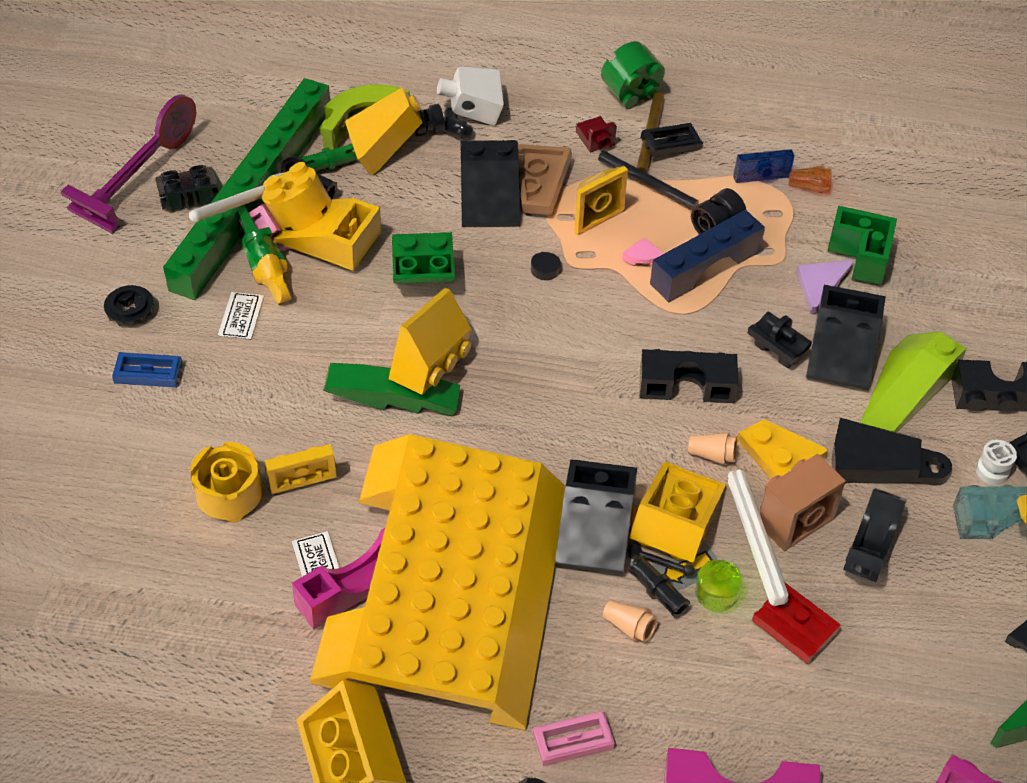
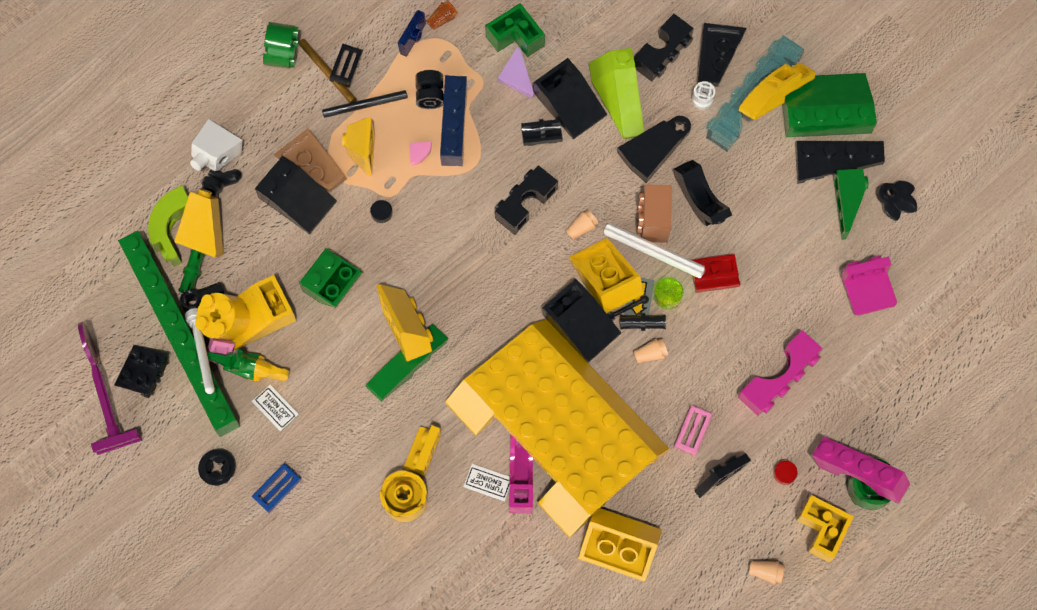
camera: 50 degrees left, 20 degrees up
dark red bracket [575,116,617,153] -> none
yellow wing [737,419,828,479] -> none

